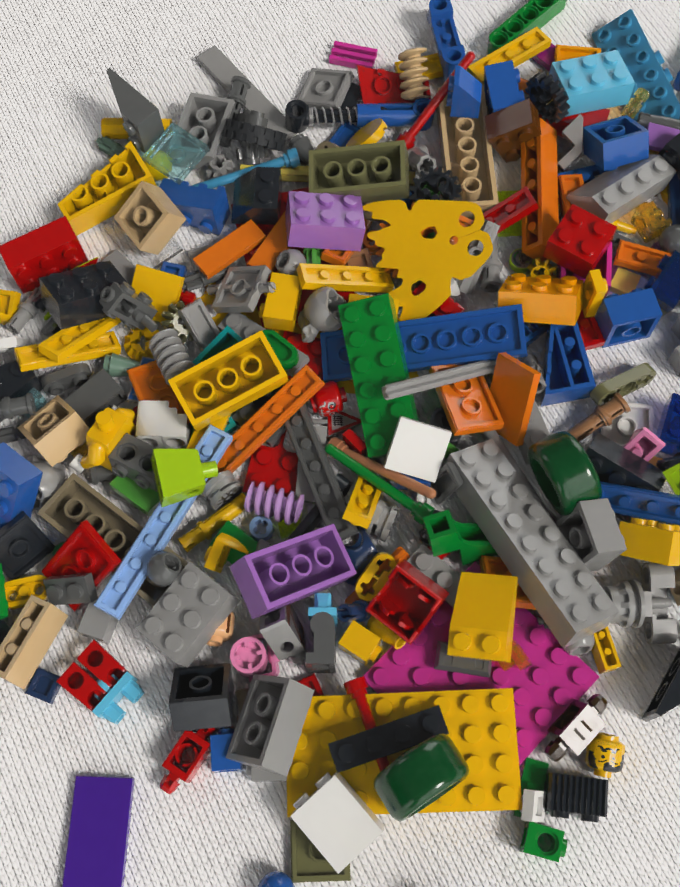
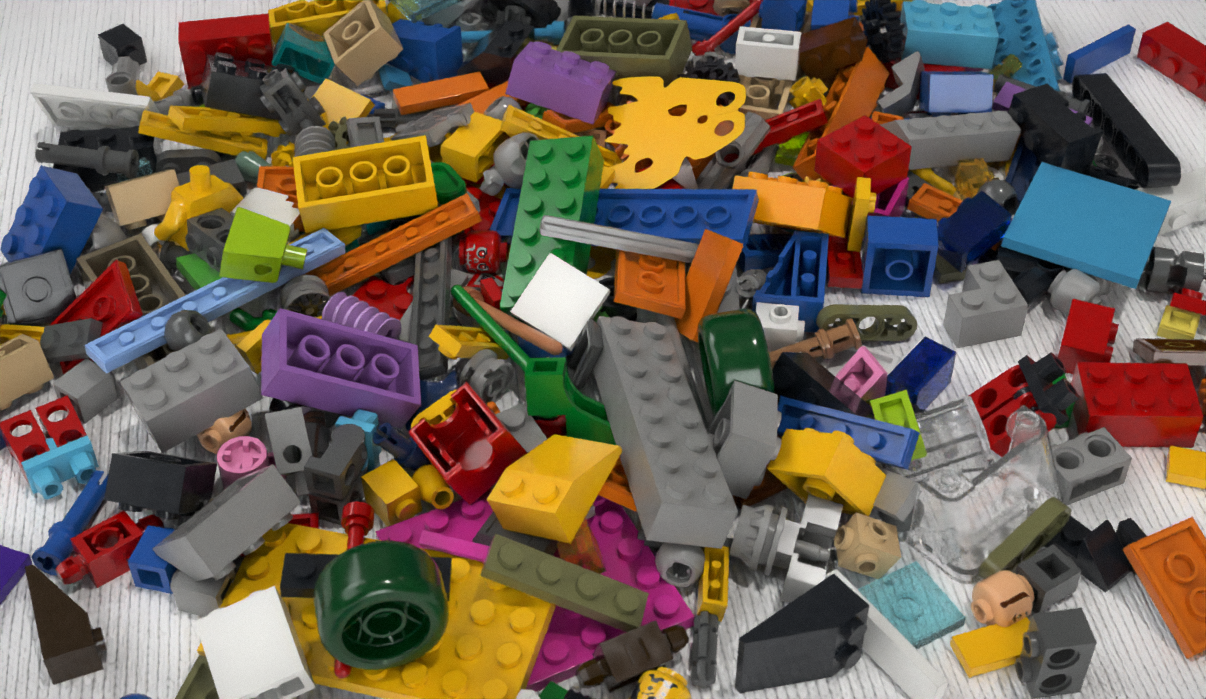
camera: 15 degrees right, 25 degrees down
none -> dark brown slope [25,564,107,685]
none -> blue pin [32,470,109,576]
none -> green arm [229,307,277,332]
none -> teal torso [272,23,335,84]
none -> dark azure tile [378,64,413,92]
none -> dark pink tile [419,530,489,562]
none -> olive plate [480,533,649,632]
none -> dark grey axle [691,611,718,689]
none -> white brick [735,26,801,81]
none -> white brick [756,302,805,352]
none -> yellow gear [789,76,828,109]

